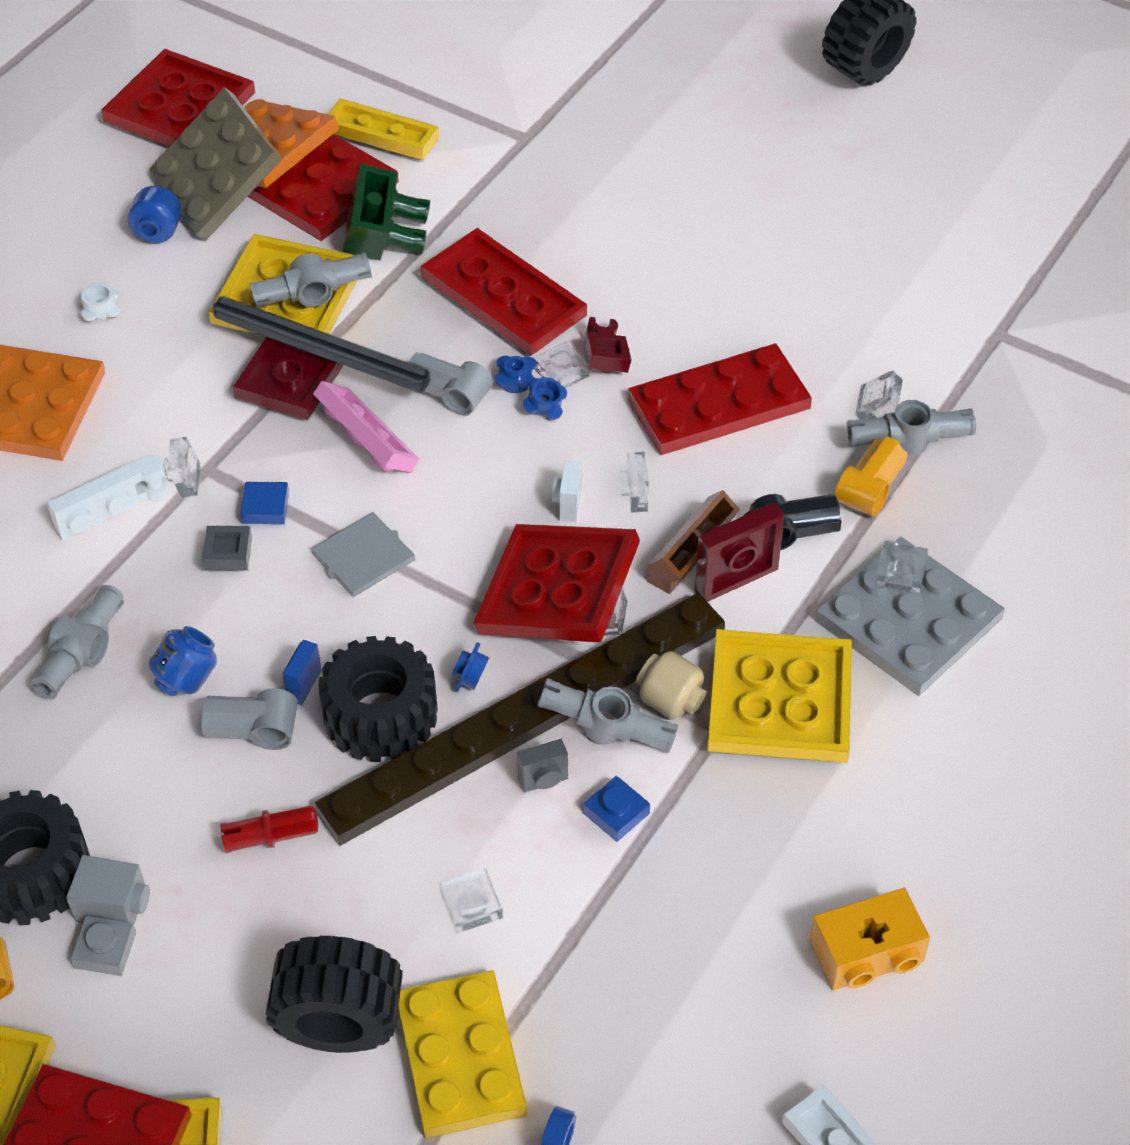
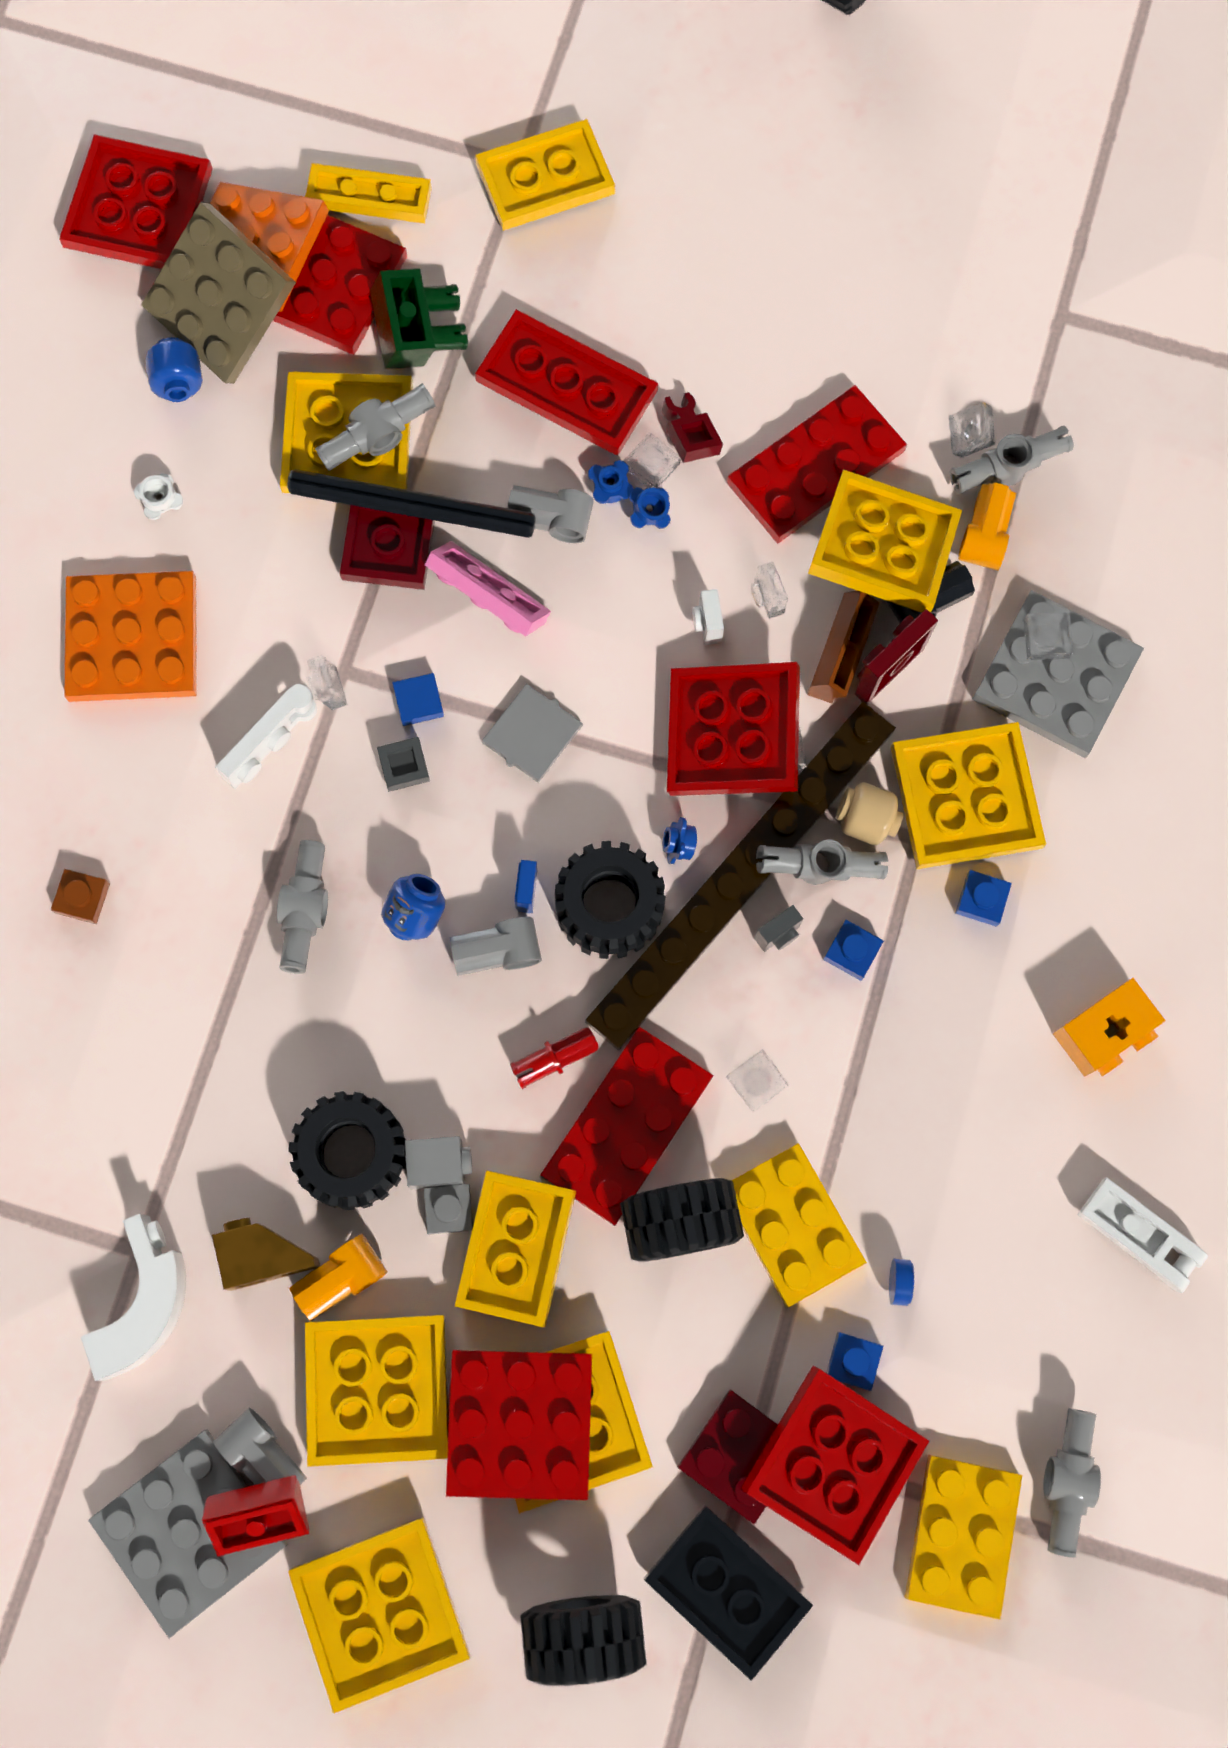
camera: 20 degrees left, 25 degrees up
none -> yellow plate [455,1170,576,1327]
none -> yellow plate [475,119,615,231]
none -> red plate [540,1026,714,1227]
none -> yellow plate [808,469,962,613]
none -> blue plate [955,870,1012,927]

